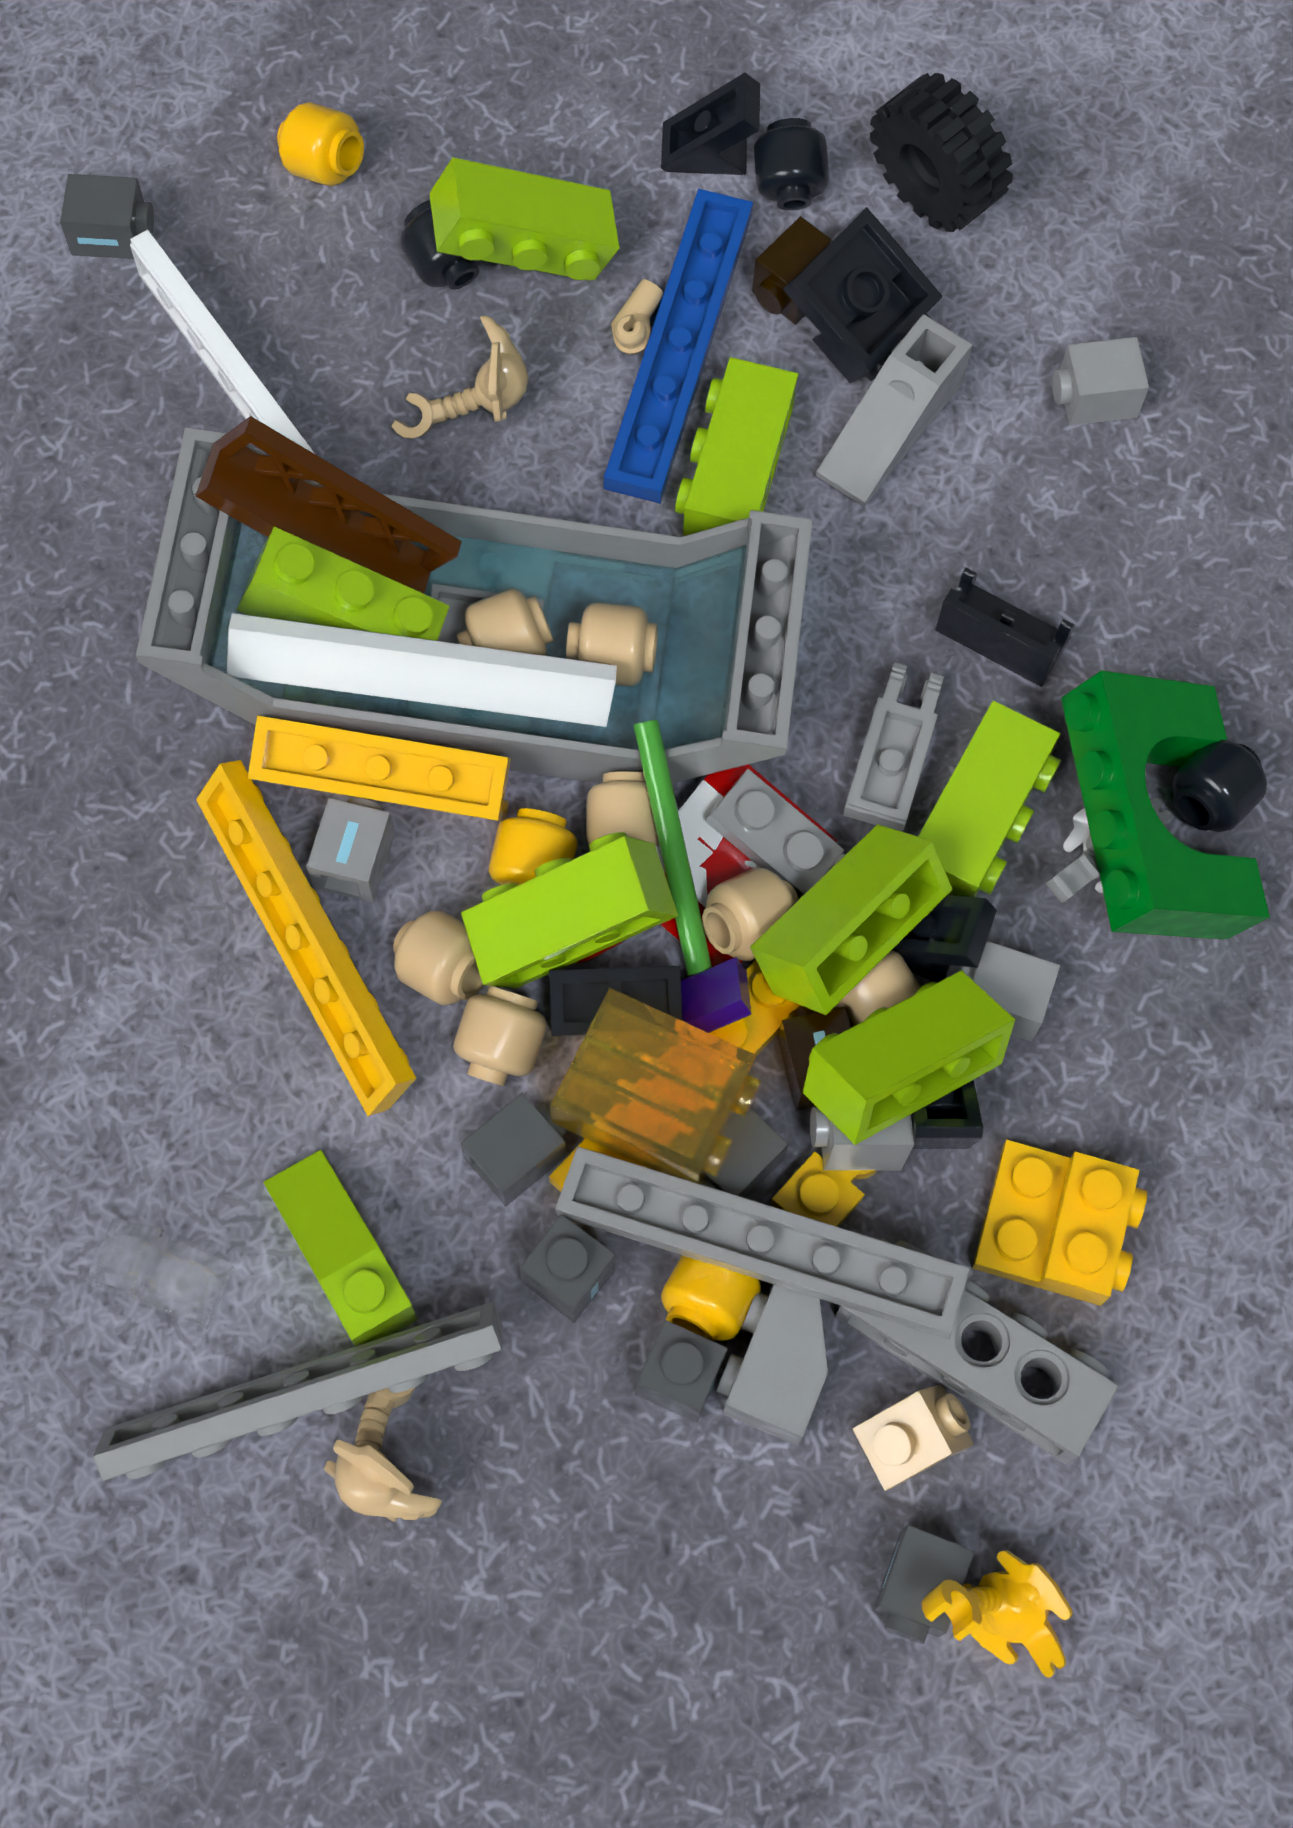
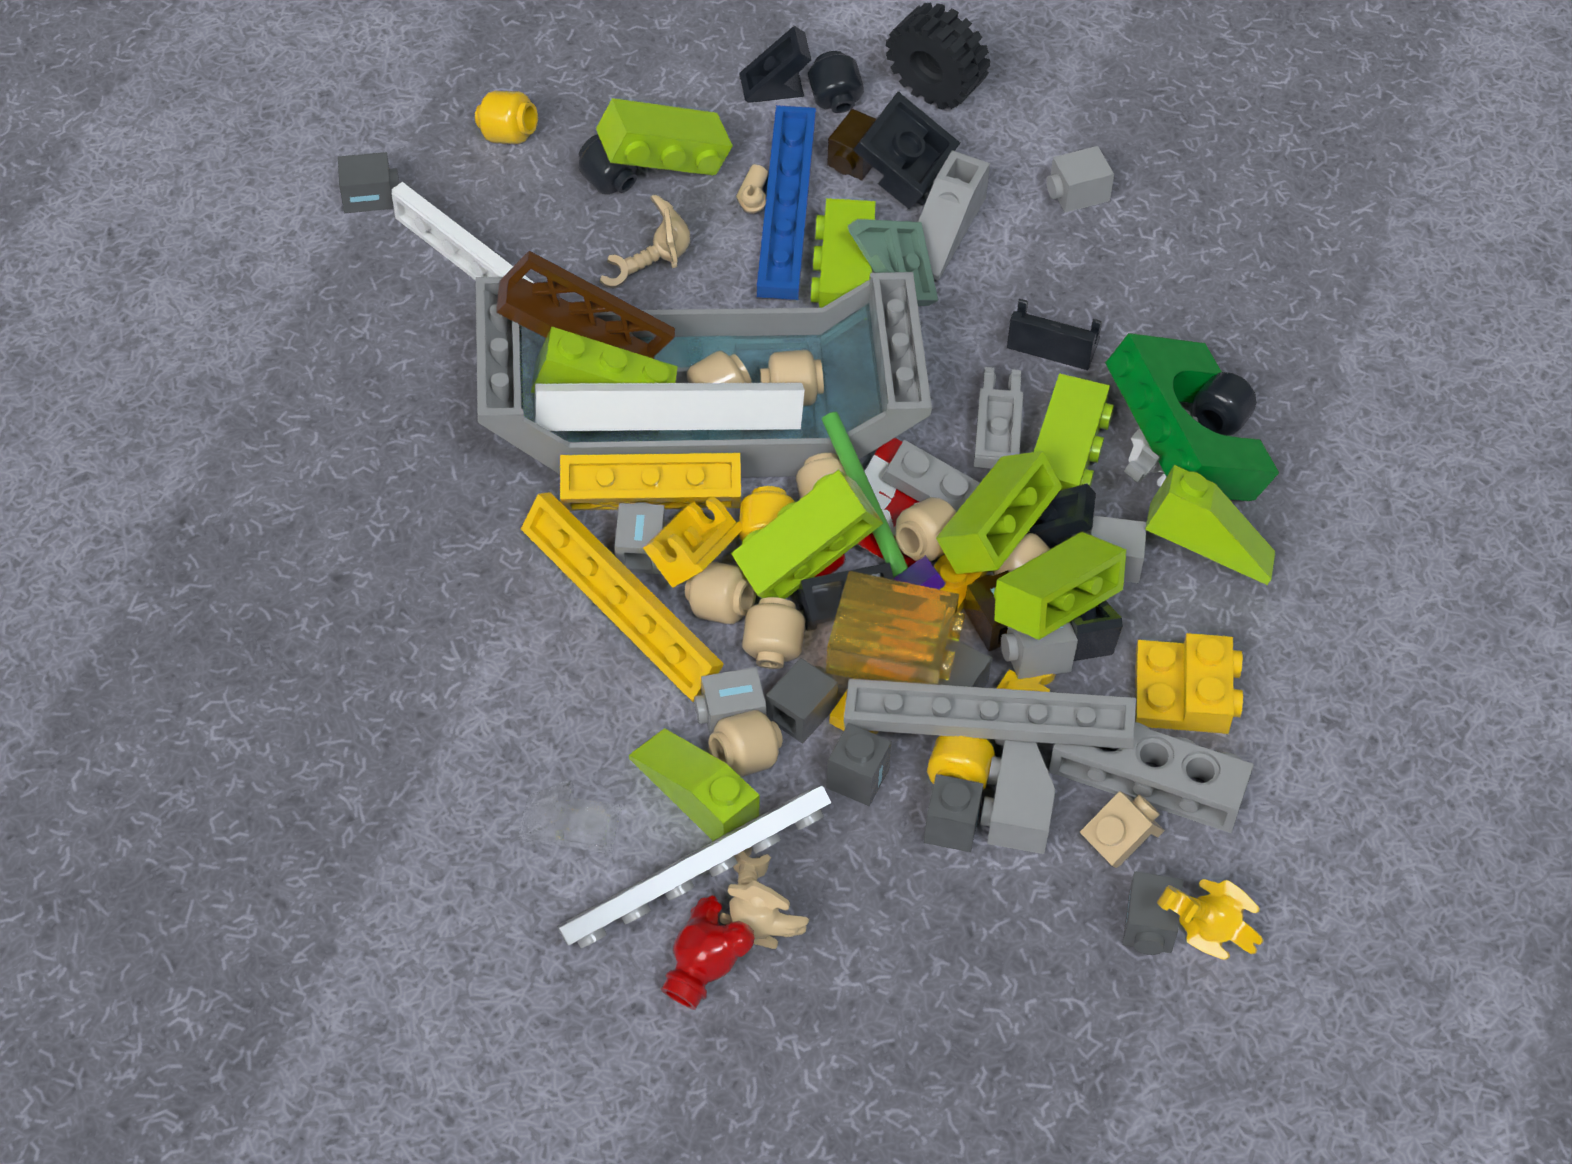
camera: 10 degrees left, 15 degrees down
none -> yellow hinge [643,496,742,588]
none -> red animal [661,895,755,1010]
none -> light grey brick [694,667,766,735]
none -> tan head [708,710,783,777]
none -> sand green wing [848,219,938,306]
none -> lime slope [1145,465,1275,585]

